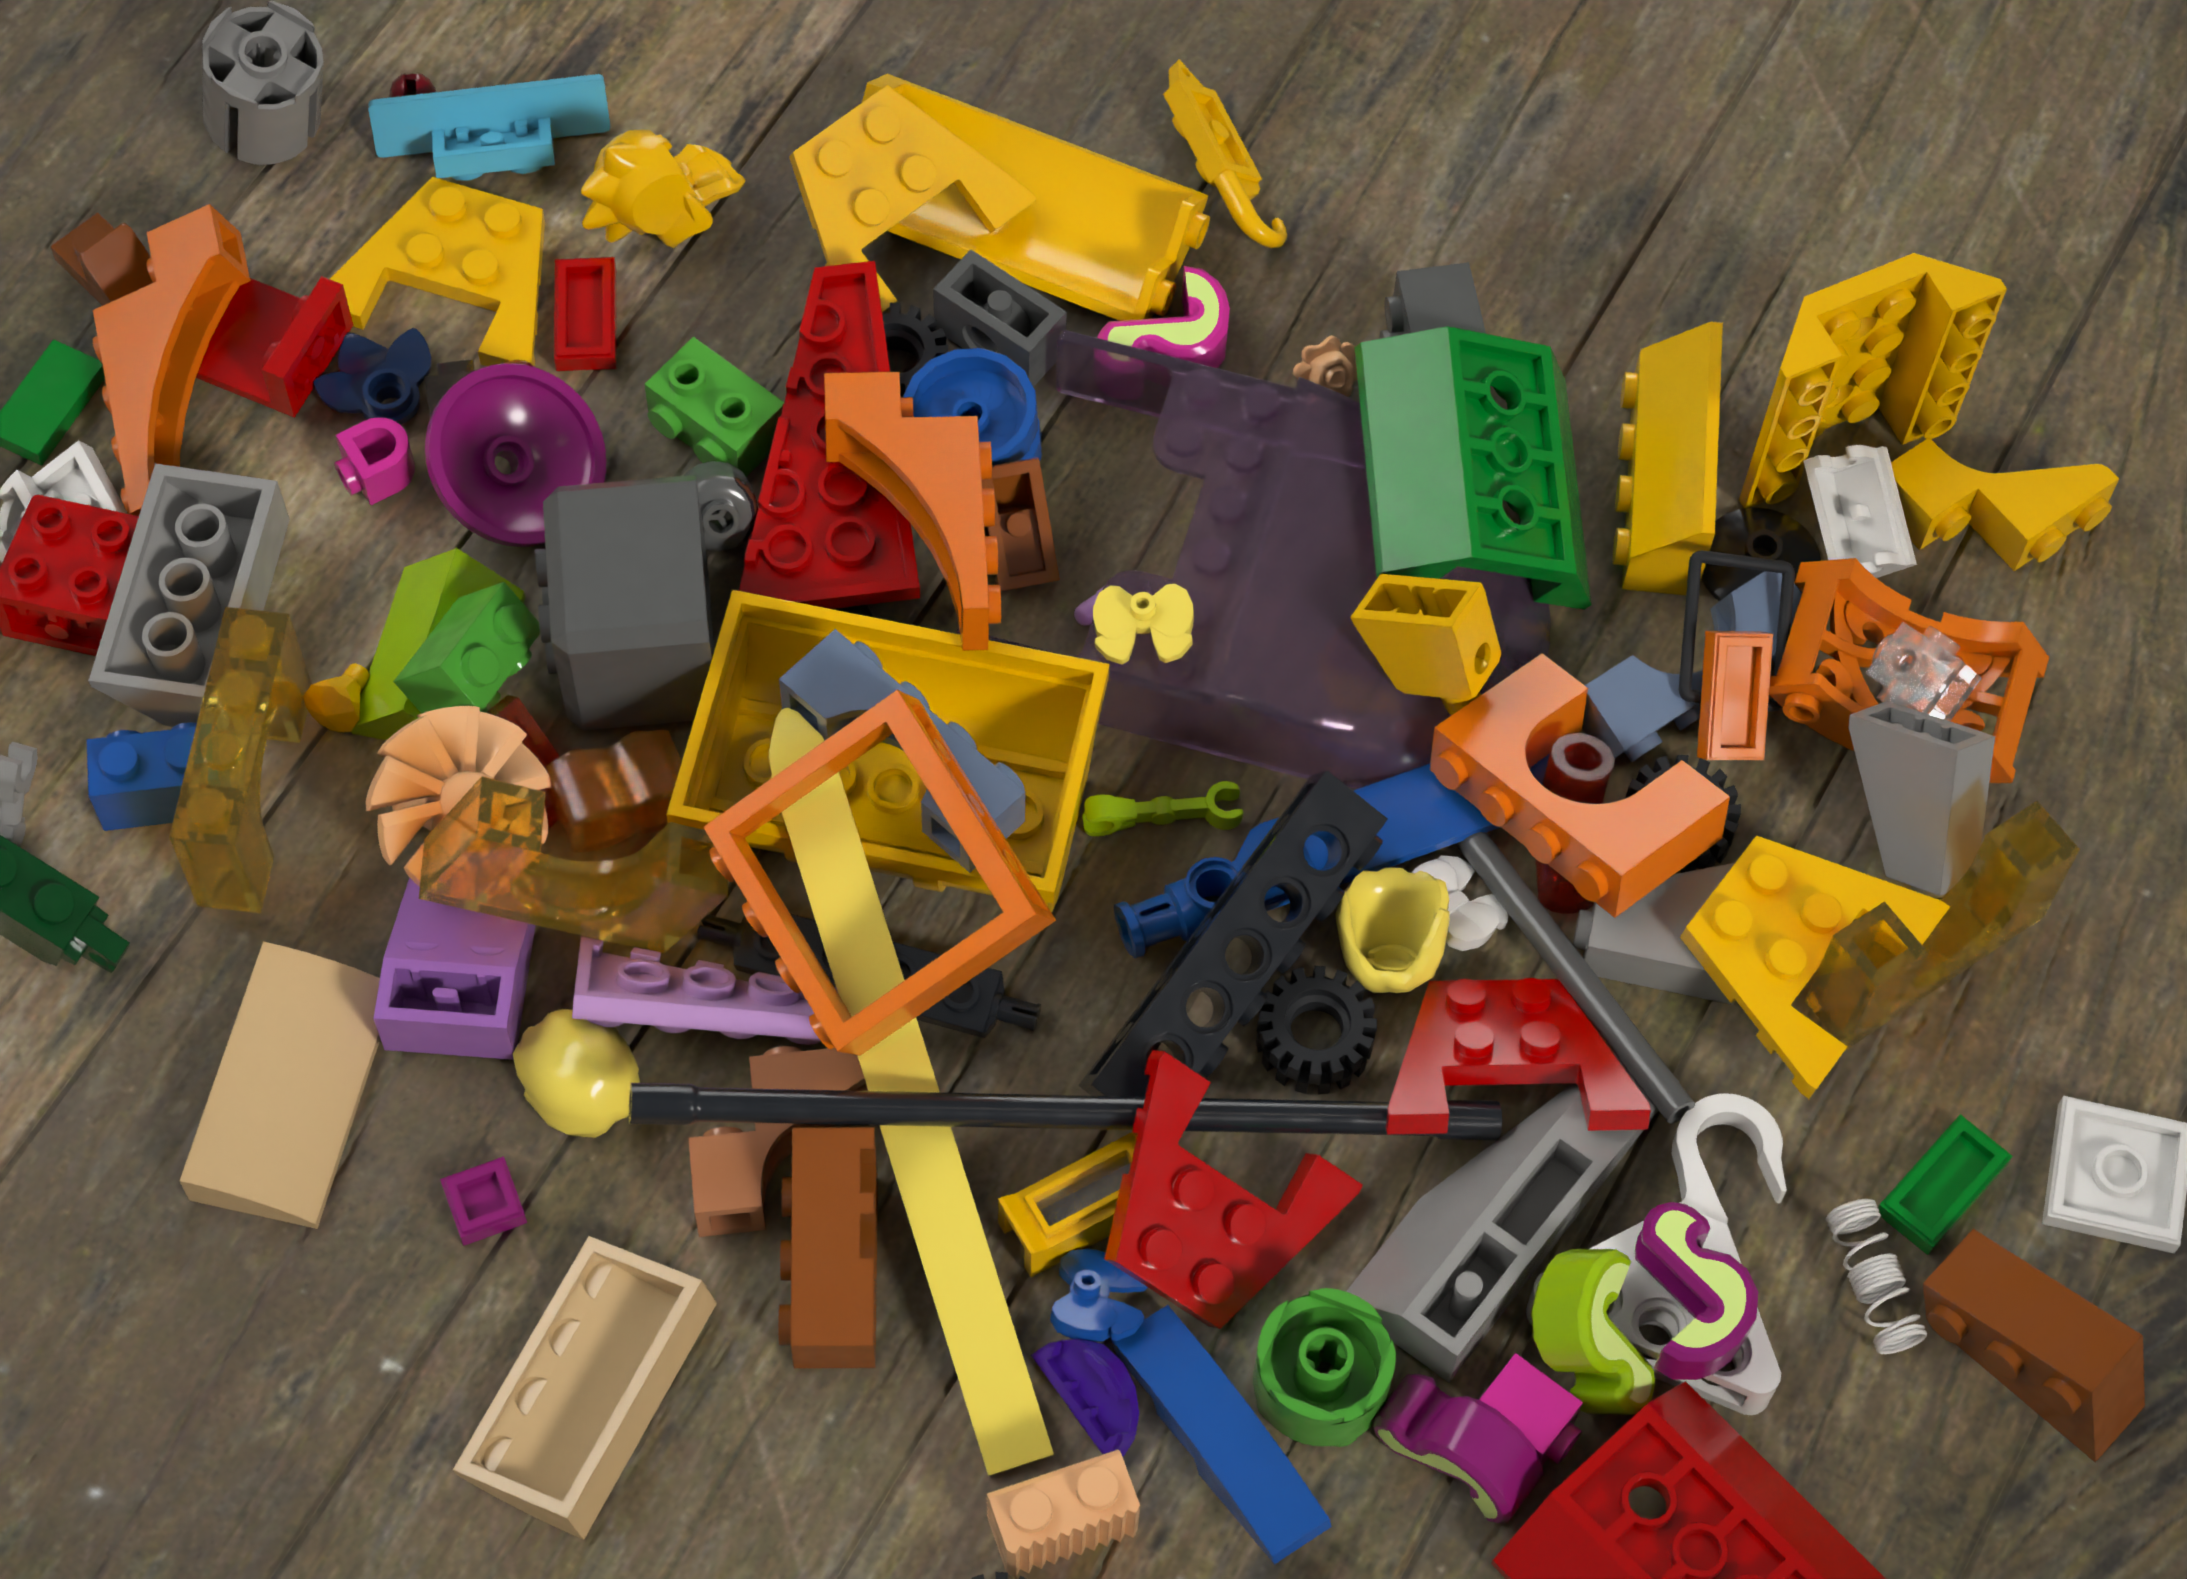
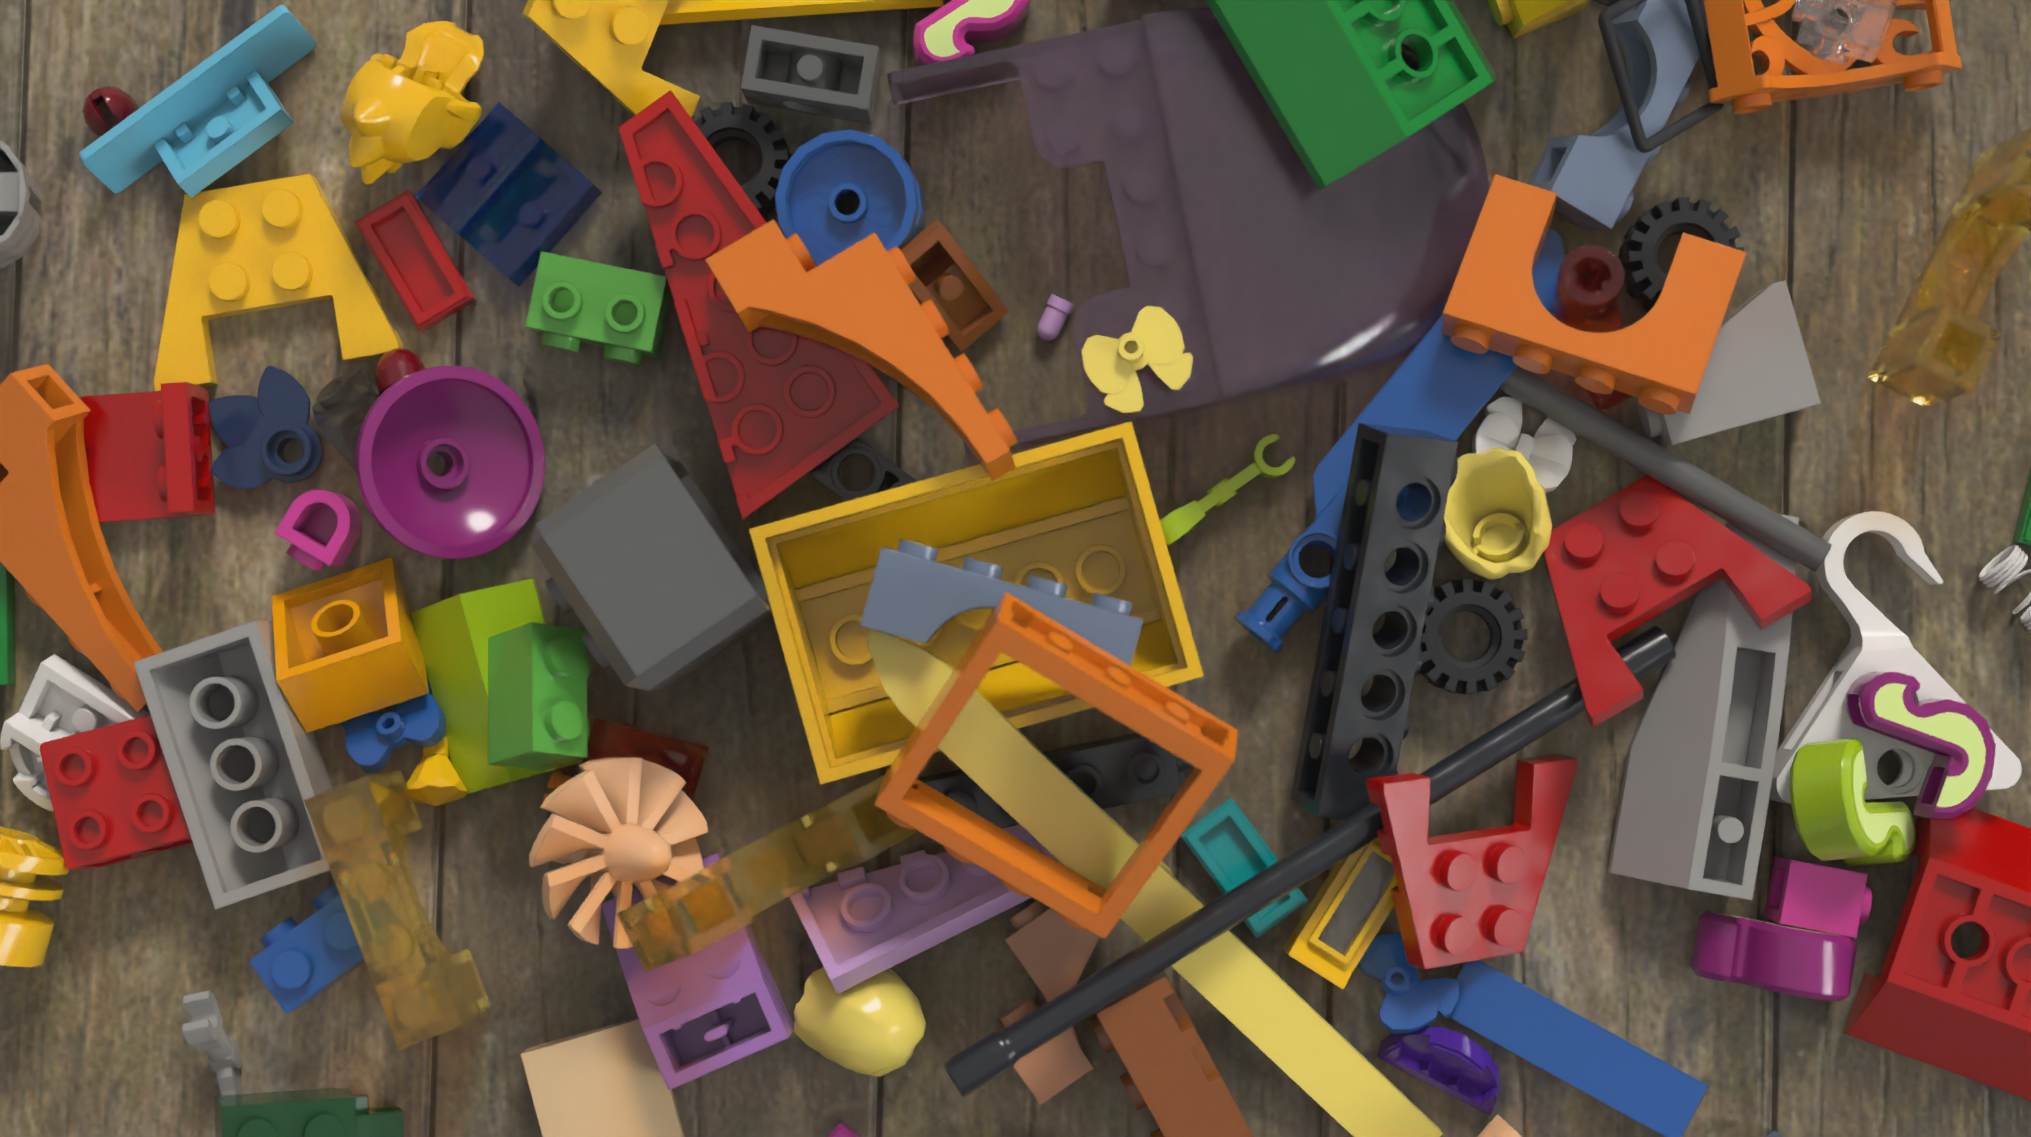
camera: 20 degrees left, 25 degrees up
clear orange brick [546,730,682,853] -> none
dark grey head [684,461,758,551] -> none
bright green brick [1253,1288,1396,1447] -> none
yellow torso [1350,574,1501,715] -> none
yellow wing [1680,835,1950,1099] -> none
orange tile [1697,631,1773,760] -> none
light grey slope [1848,701,1995,898] -> none
none -> light orange slope [271,557,429,733]
none -> blue piece [341,682,446,773]
none -> clear blue slope [415,102,603,287]
none -> teal tile [1180,797,1308,938]

